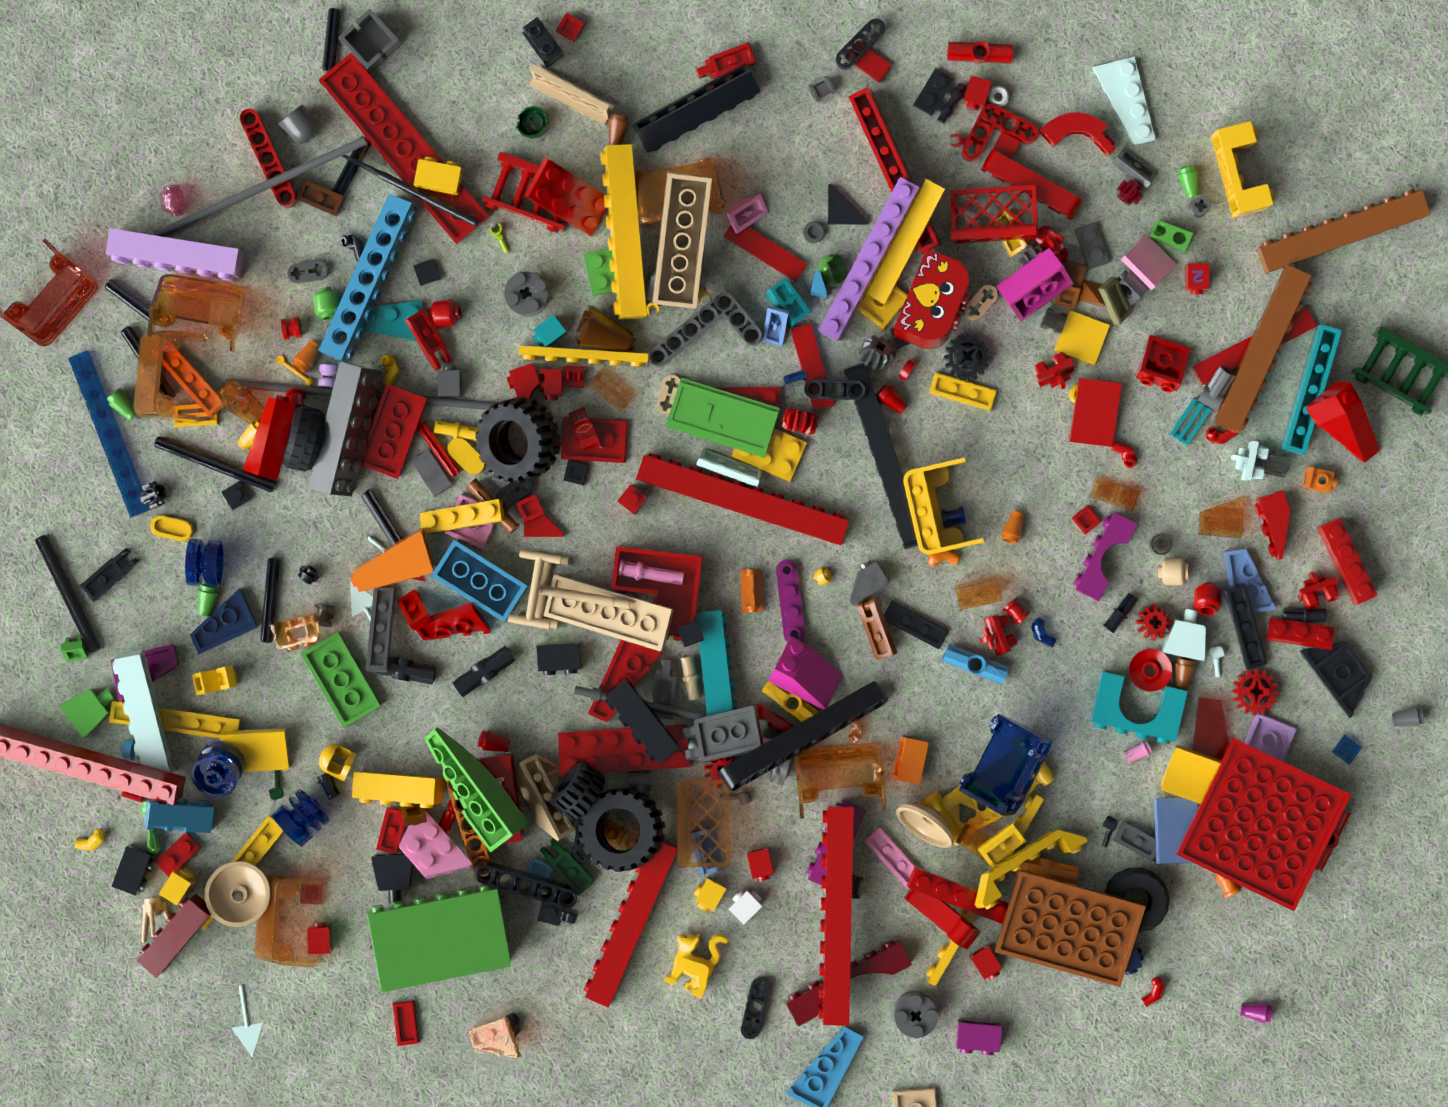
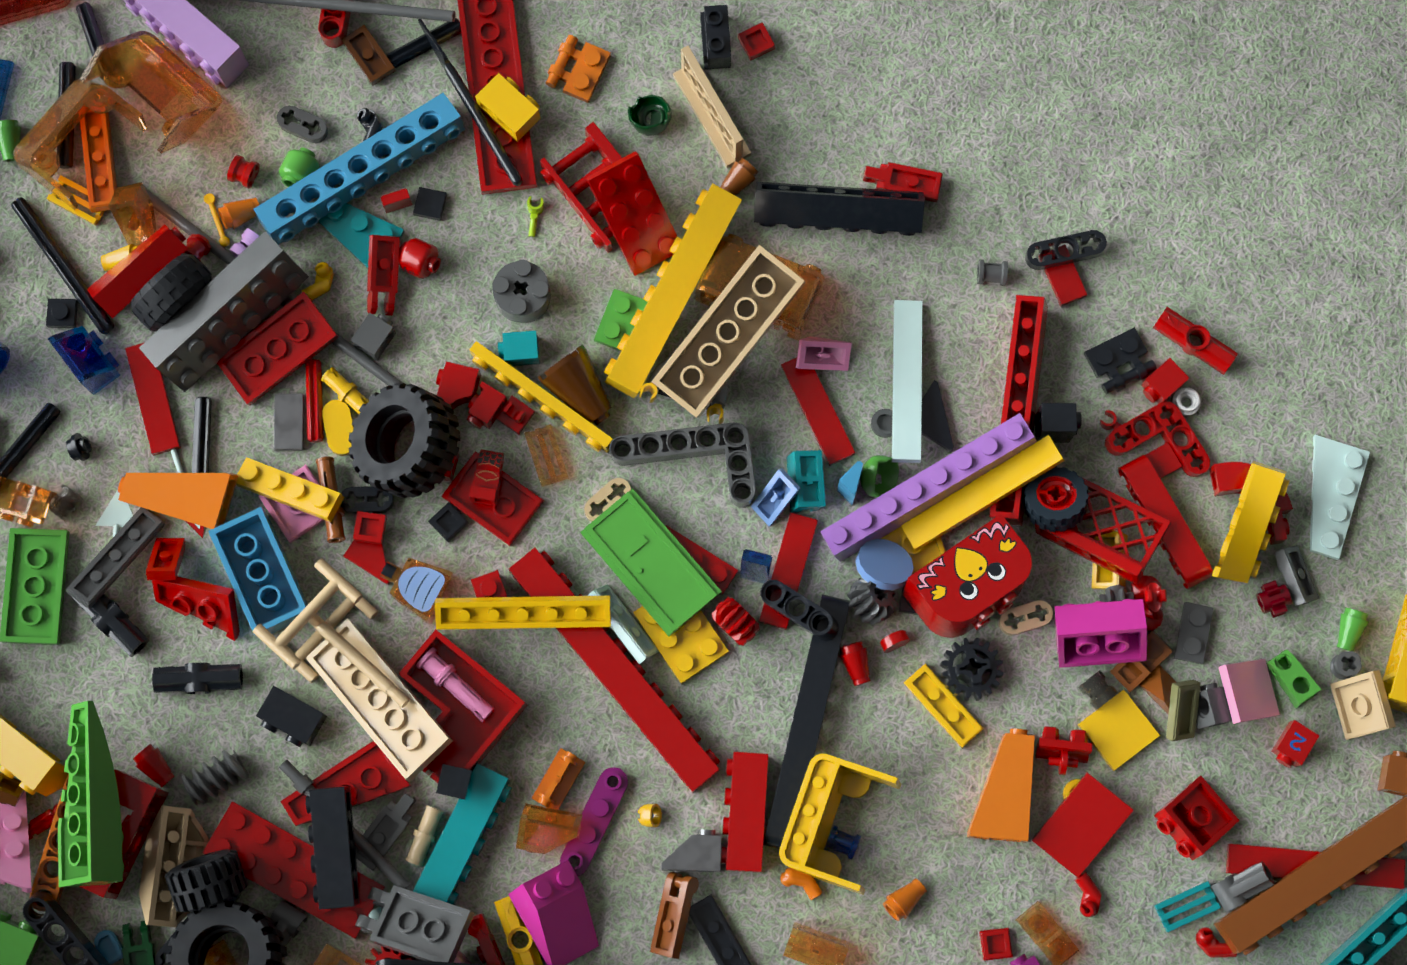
camera: 35 degrees right, 10 degrees down
none -> clear blue slope [48,326,121,395]
none -> red tile [125,342,181,456]
none -> dark grey piece [181,750,249,806]
none -> red tile [380,188,413,214]
none -> torso [380,558,453,623]
none -> yellow plate [435,596,611,630]
none -> clear orange slope [516,803,583,854]
none -> orange plate [546,35,611,103]
none -> red brick [721,752,768,873]
none -> medium blue tile [855,539,914,590]
none -> light aqua tile [892,300,923,463]
none -> orange slope [967,729,1035,843]
none -> black wheel [1024,466,1089,532]
none -> black brick [1035,403,1082,443]
none -> yellow wedge [1212,461,1290,583]
none -> tan plate [1330,670,1396,740]

